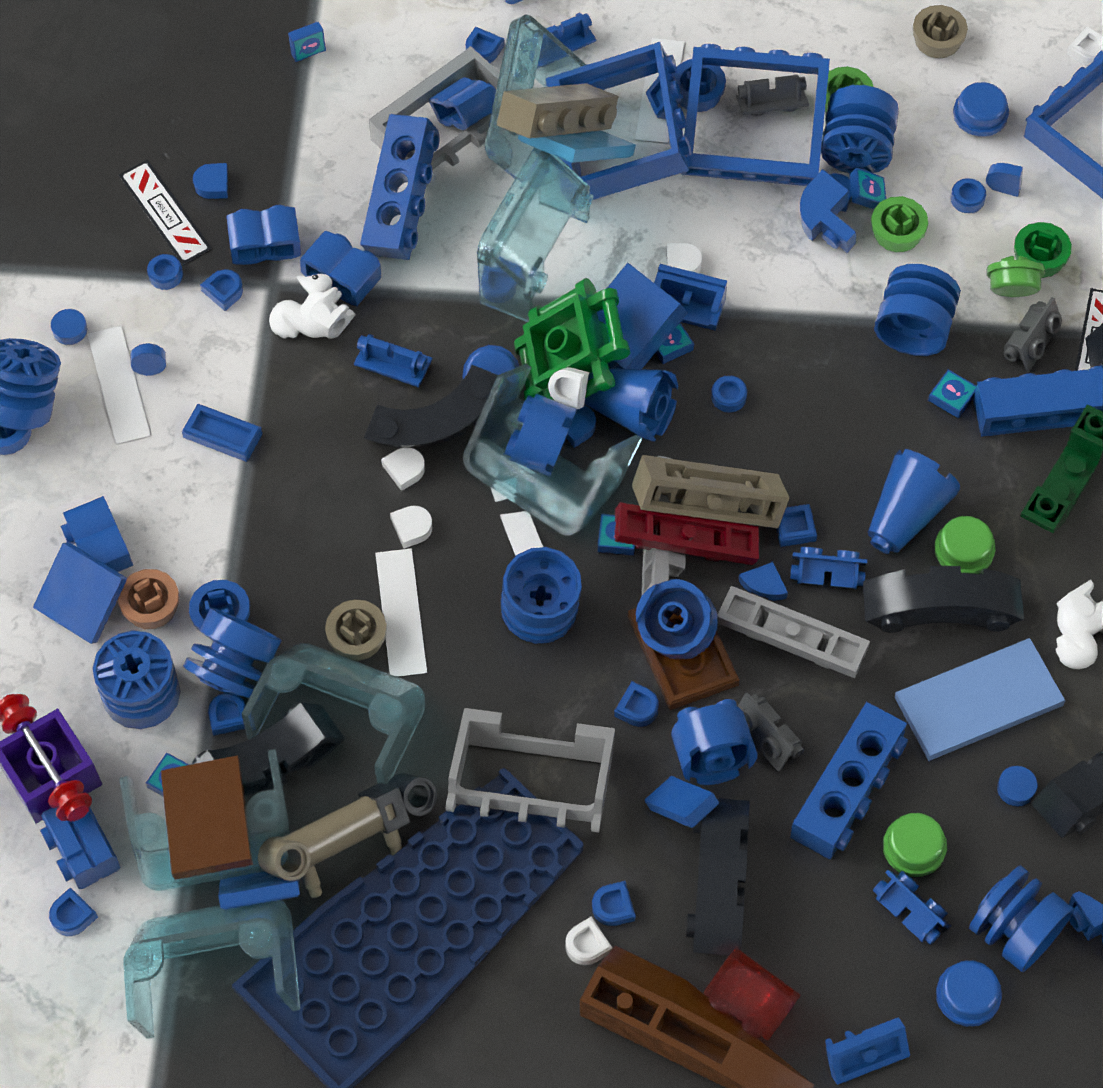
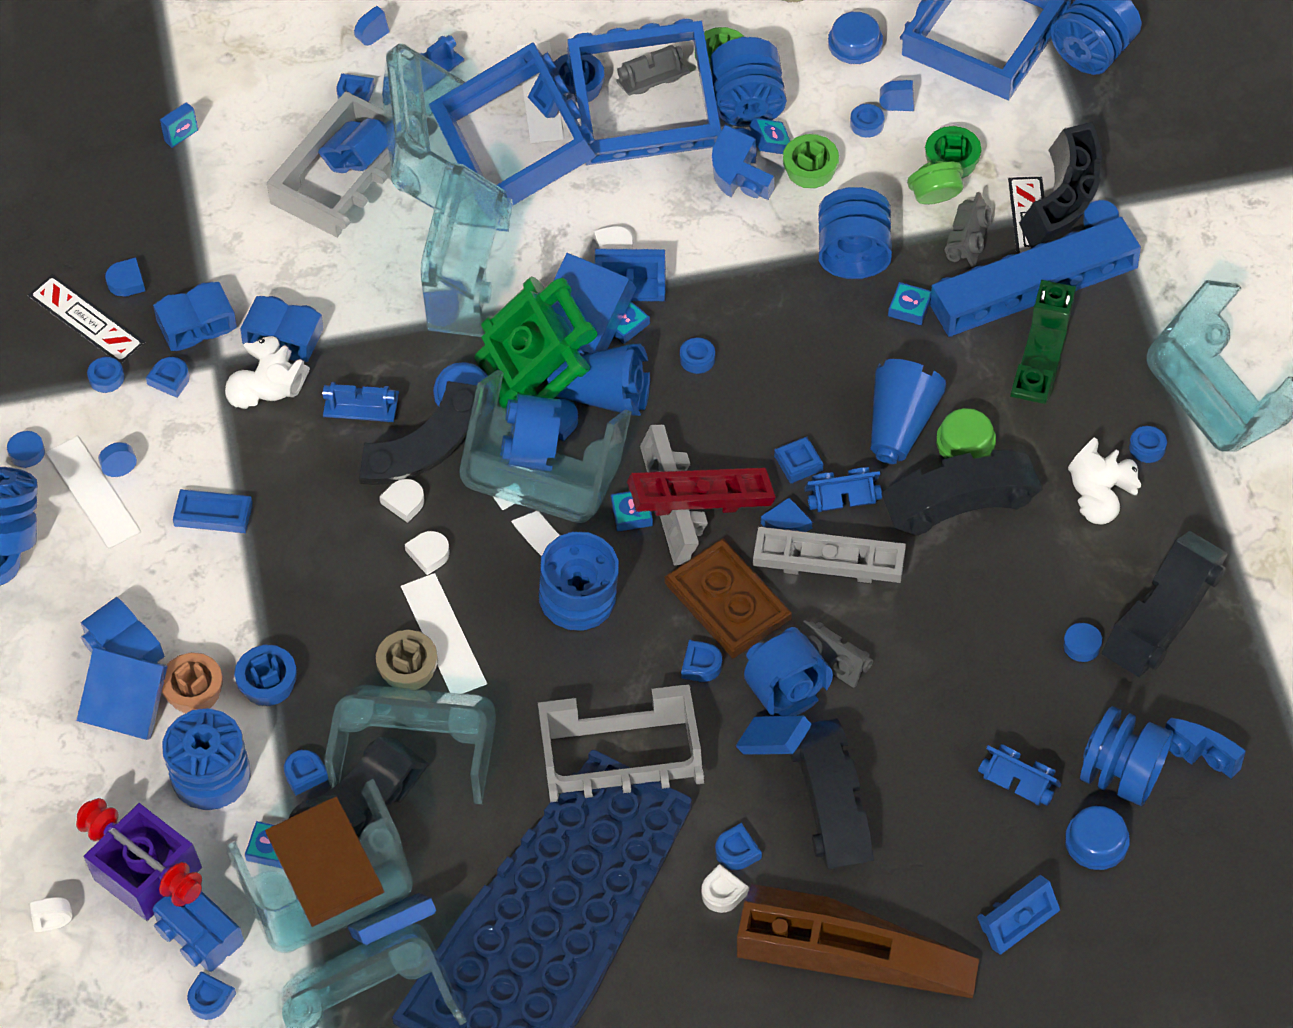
camera: 15 degrees left, 5 degrees down
blue wheel [183,607,282,699] -> none
dark tan piece [258,773,437,898] -> none
blue brick [360,114,440,260] -> none
dark tan brick [497,83,619,139] -> none
dark azure tile [518,130,636,163] -> none
white tile [548,367,589,409] -> none
dark tan brick [632,455,789,528] -> none
blue brick [636,579,718,659] -> none
clear red brick [704,947,801,1041] -> none
blue brick [790,702,908,860] -> none
bright green piece [883,813,947,877] -> none
medium blue tile [894,638,1065,761] -> none

